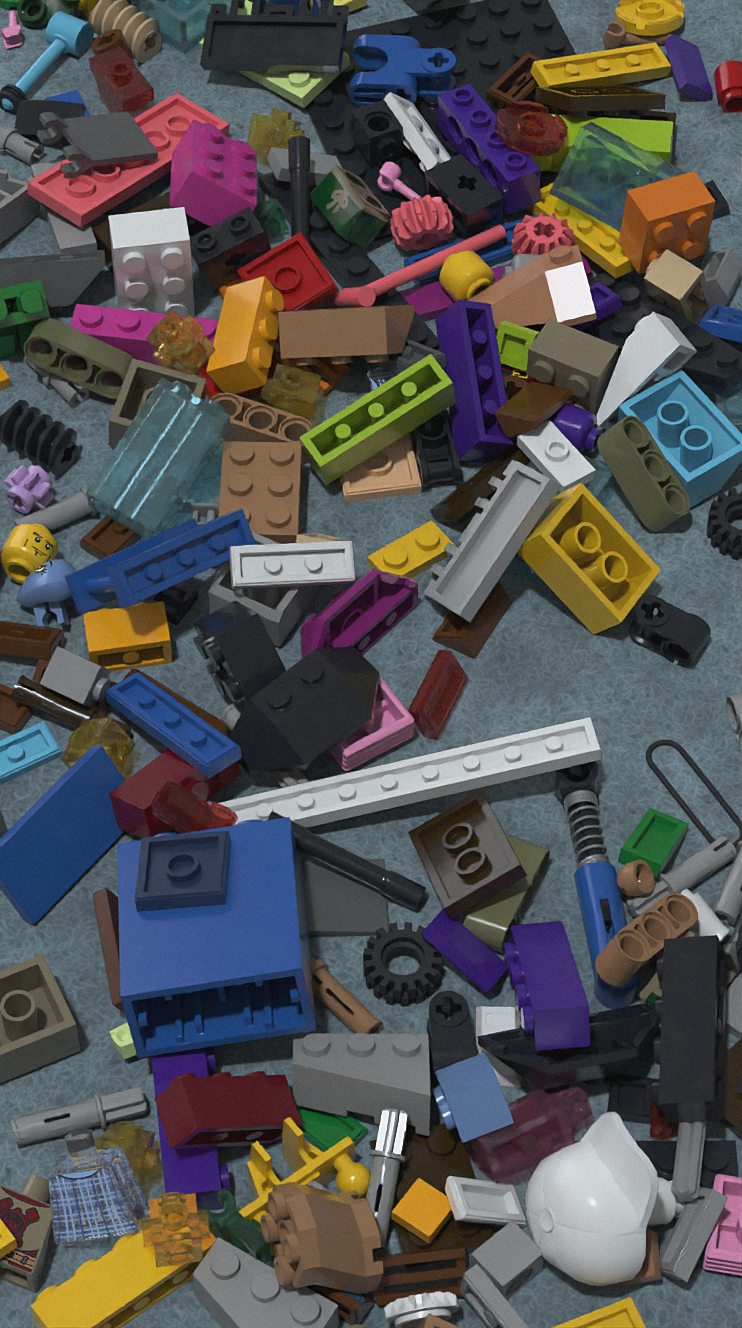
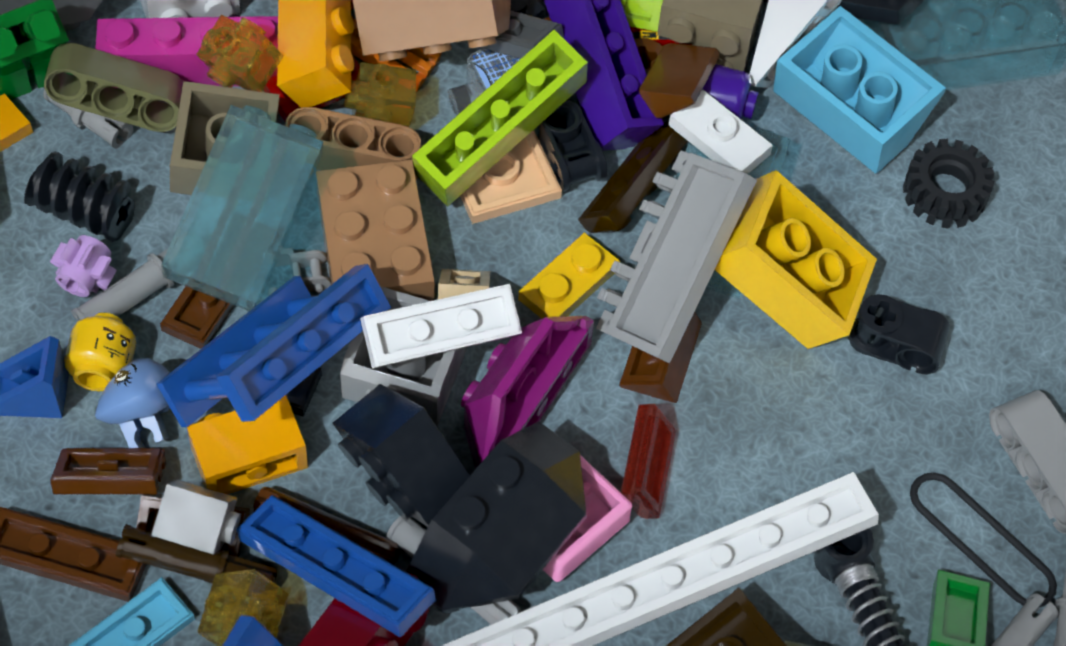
camera: 15 degrees left, 5 degrees up
olive beam [597,416,691,532] -> none

